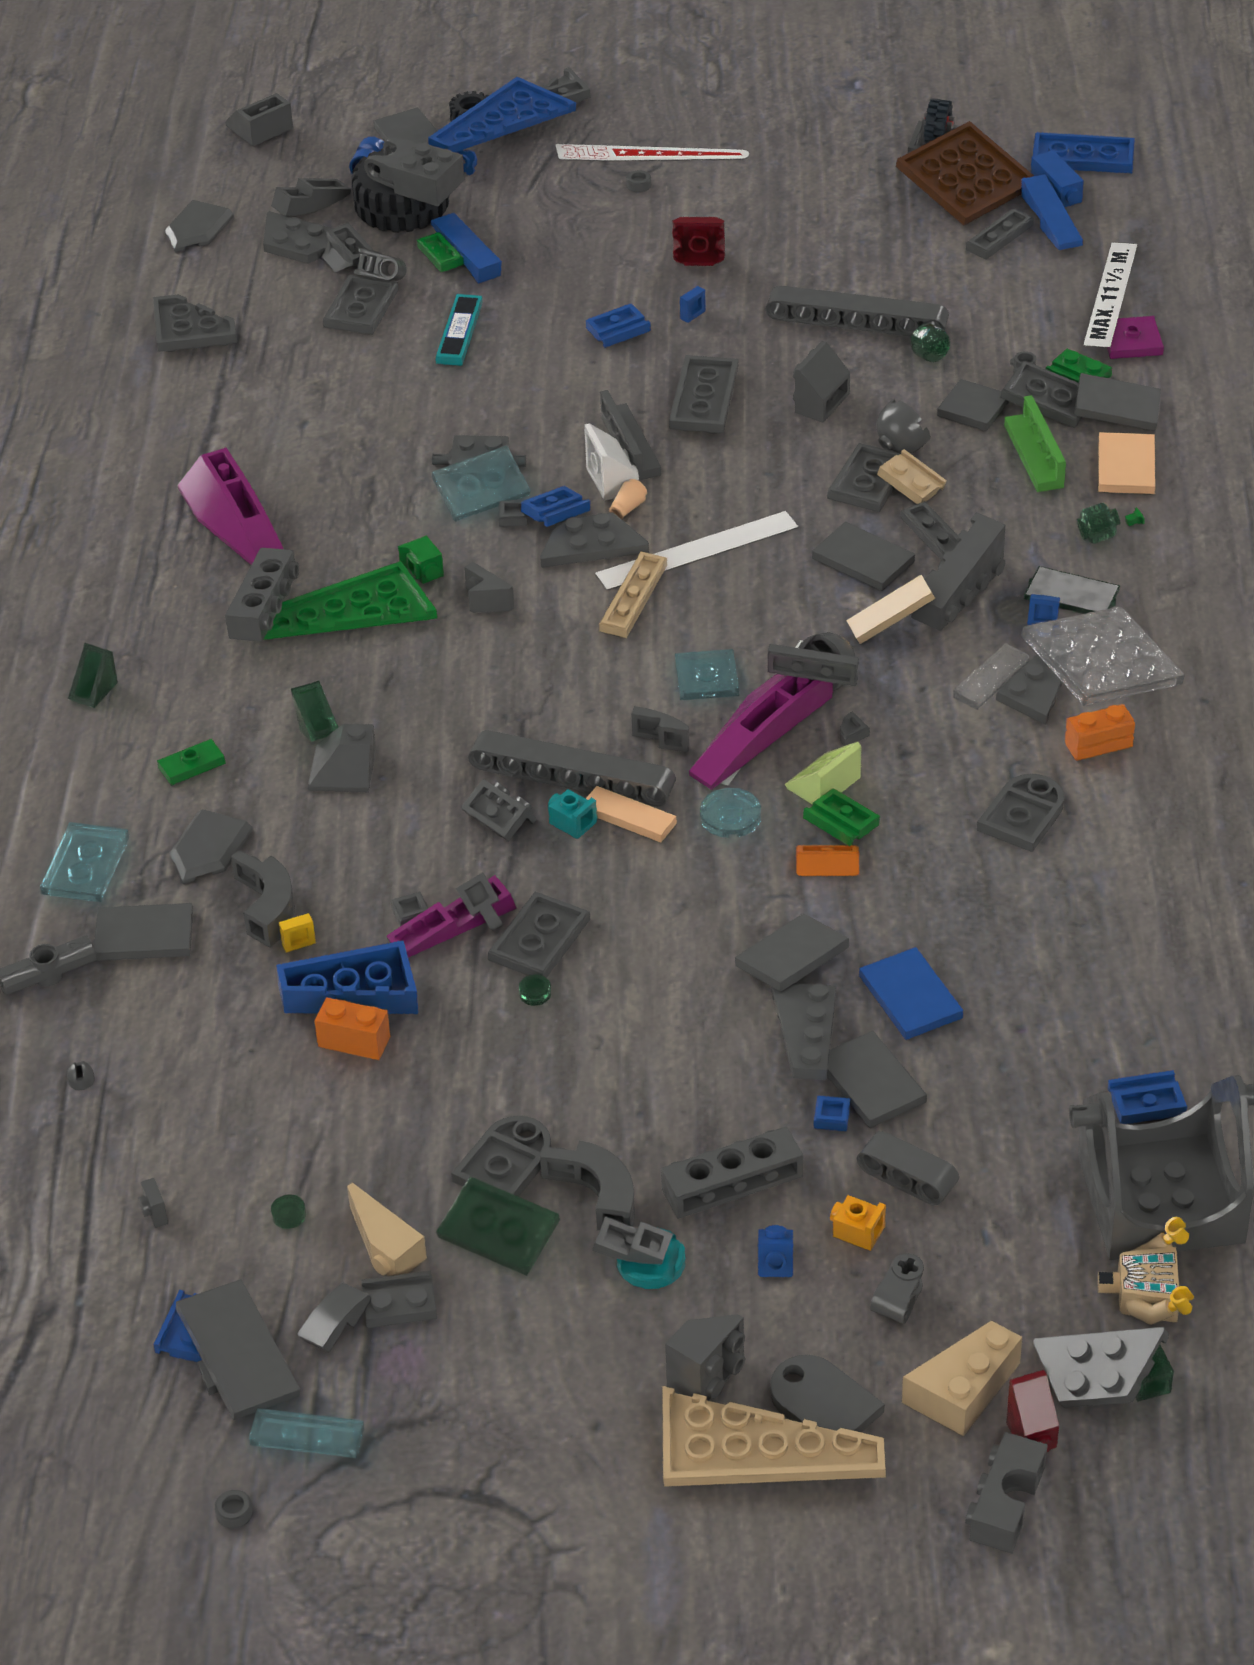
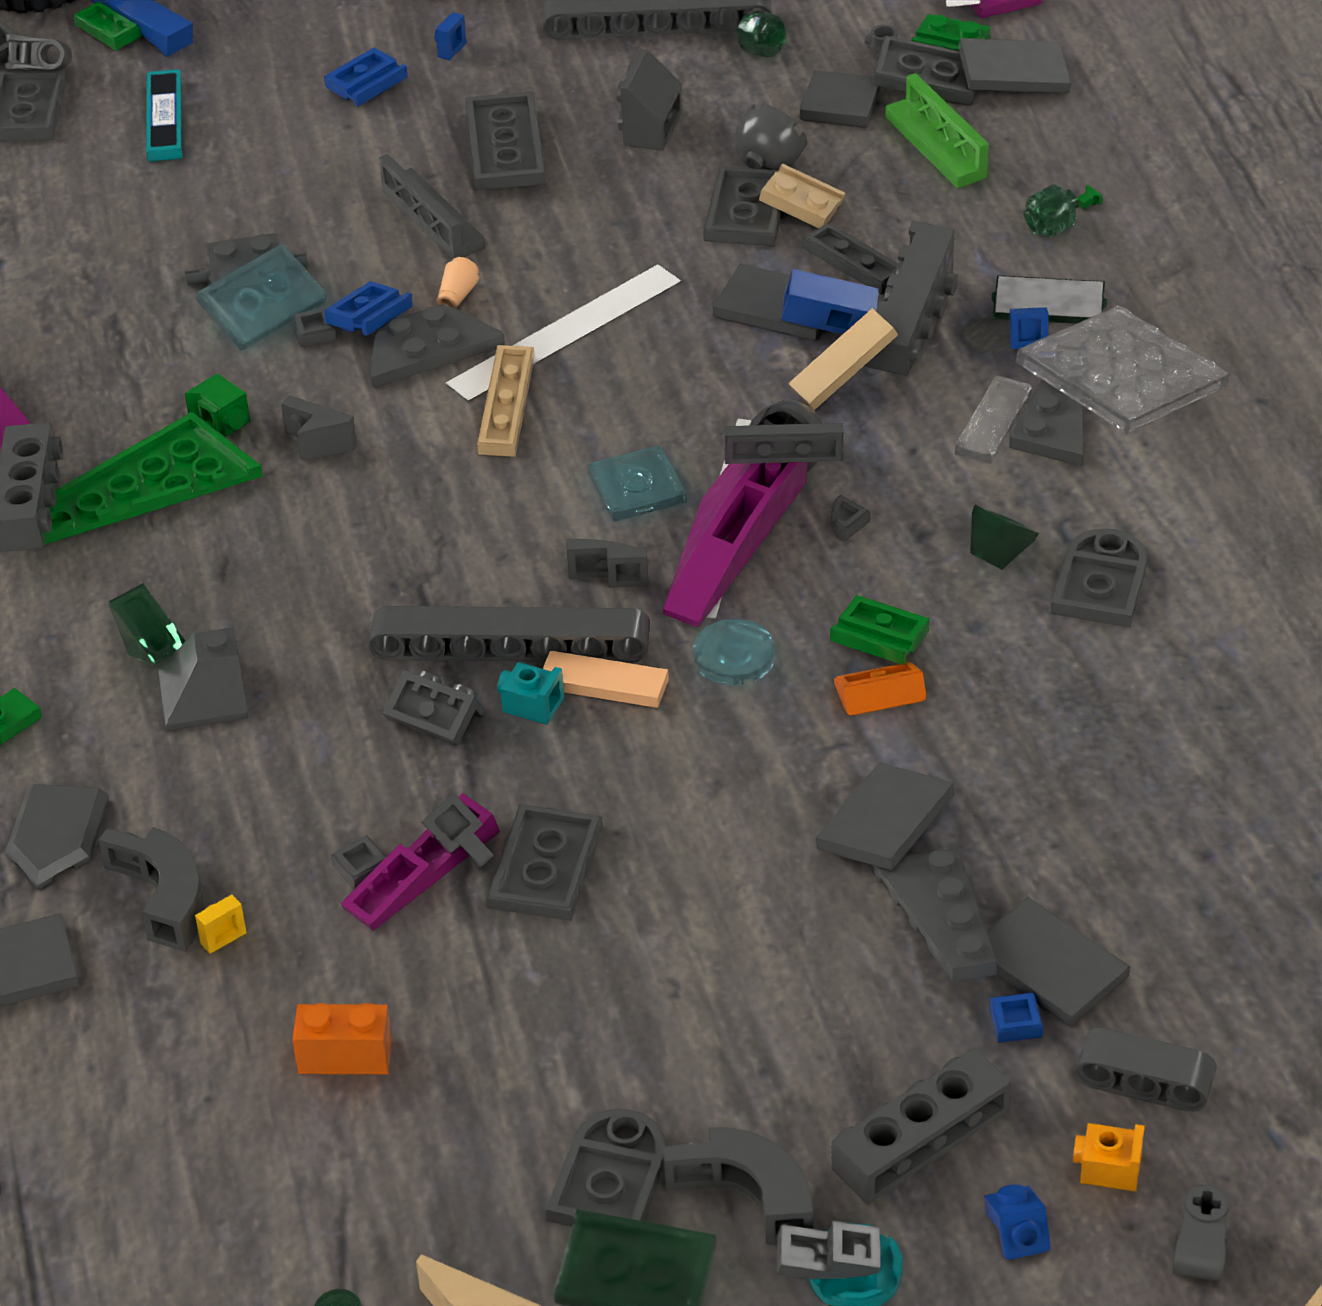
camera: 15 degrees left, 0 degrees up
blue wedge [276,940,418,1014] -> none
clear green tile [519,974,551,1006] -> none
white slope [584,423,639,501] -> none
yellowish green slope [785,742,861,805] -> none
blue tile [859,947,964,1040] -> none
orange brick [1065,704,1135,761] -> none
light nougat tile [1098,432,1155,494] -> none
none -> blue brick [781,269,879,334]
none -> clear green slope [970,505,1039,570]

